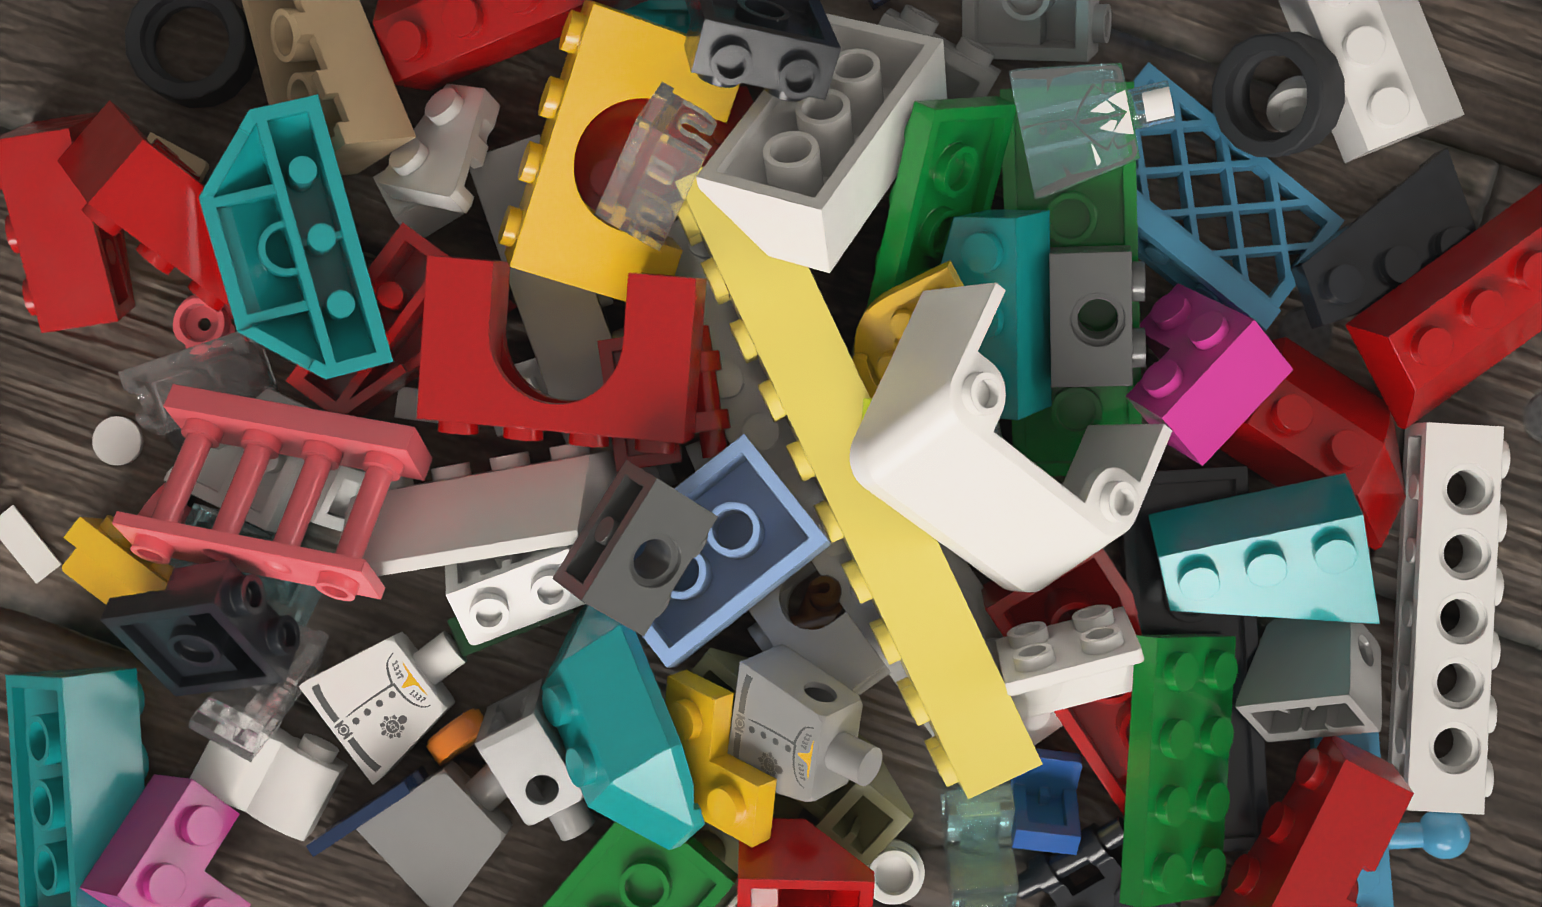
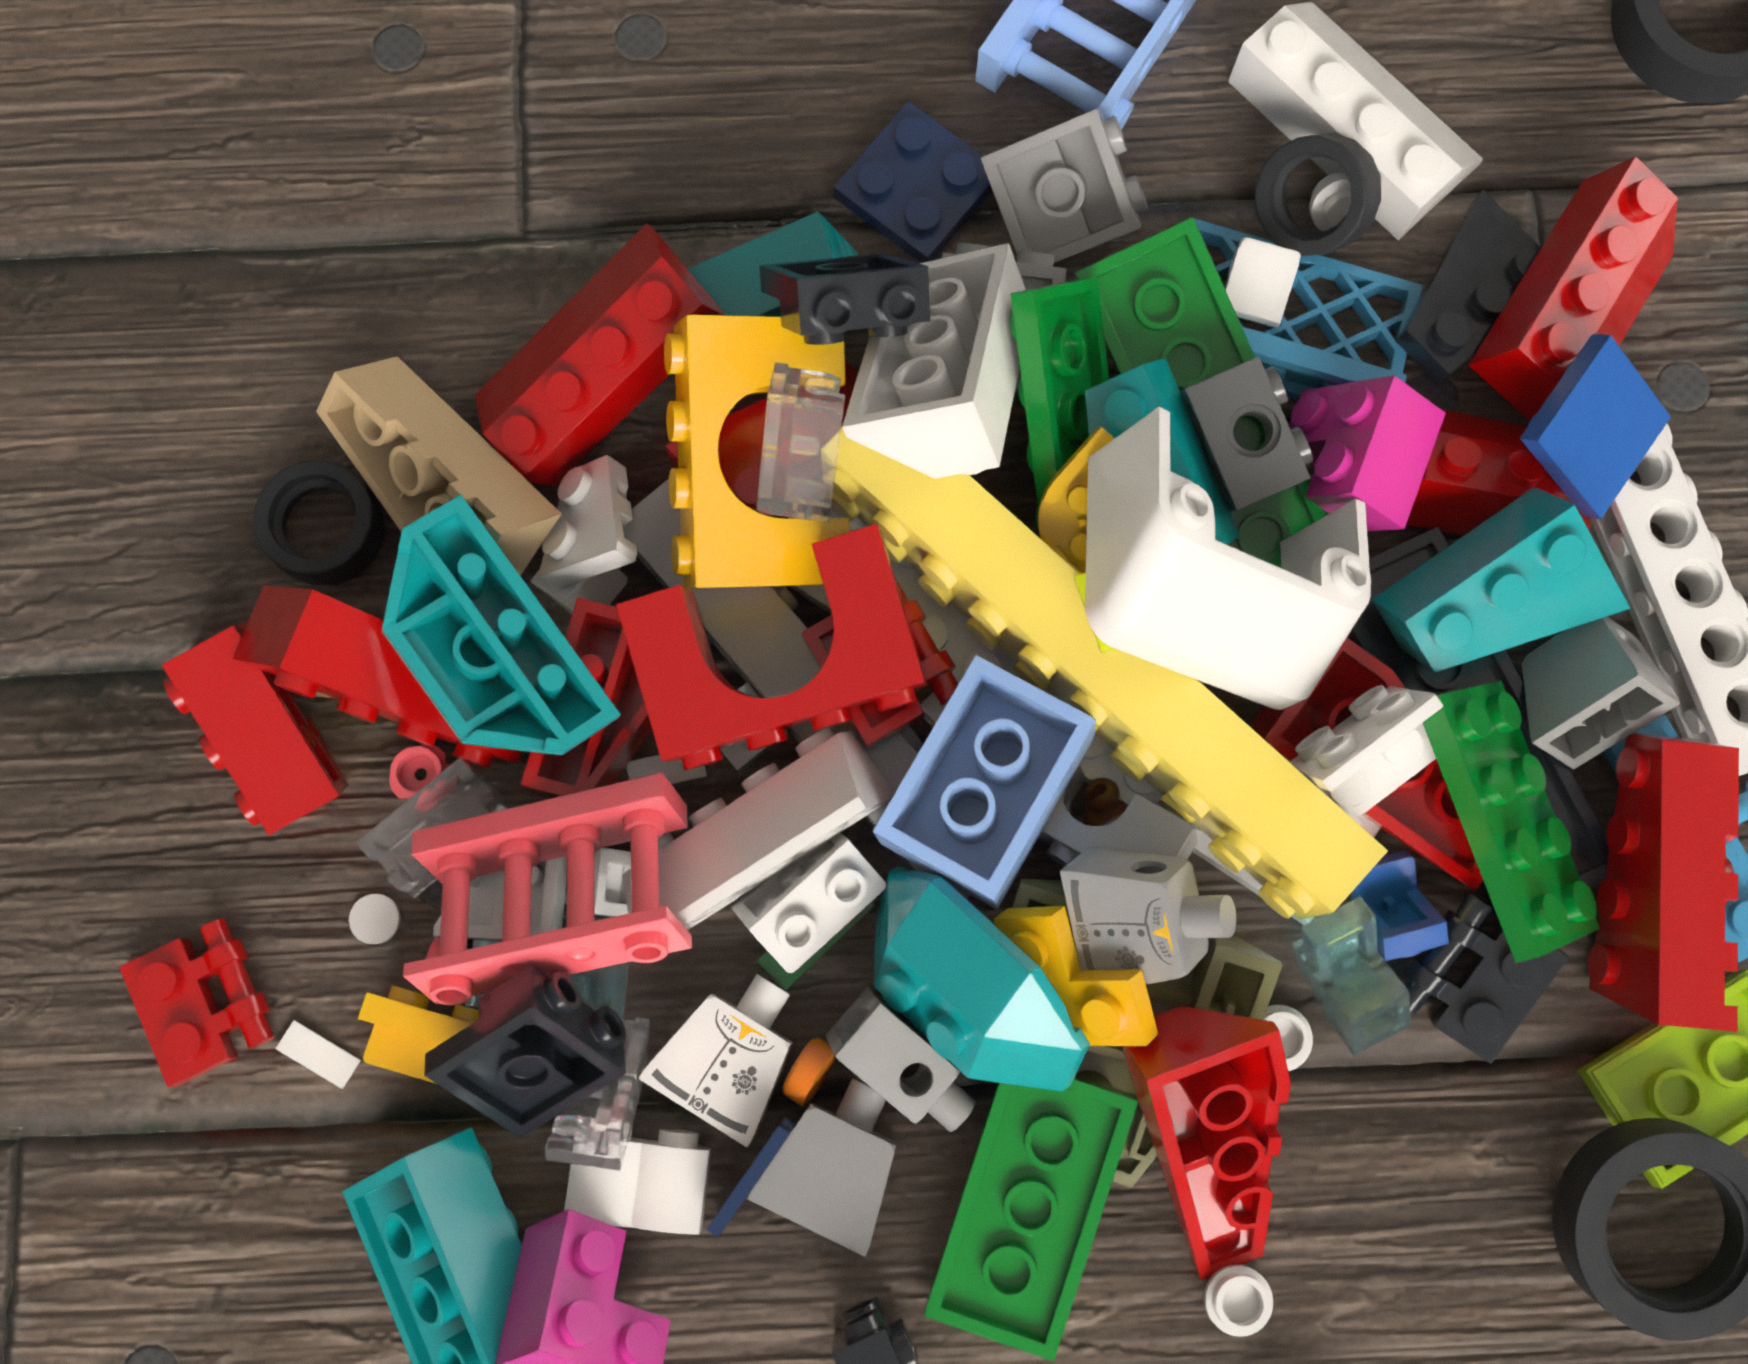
camera: 25 degrees left, 10 degrees down
dark grey brick [552,460,718,636] -> none
clear light blue torso [1009,63,1175,199] -> none
none -> white slope [1224,237,1301,328]
none -> blue tile [1520,334,1671,519]

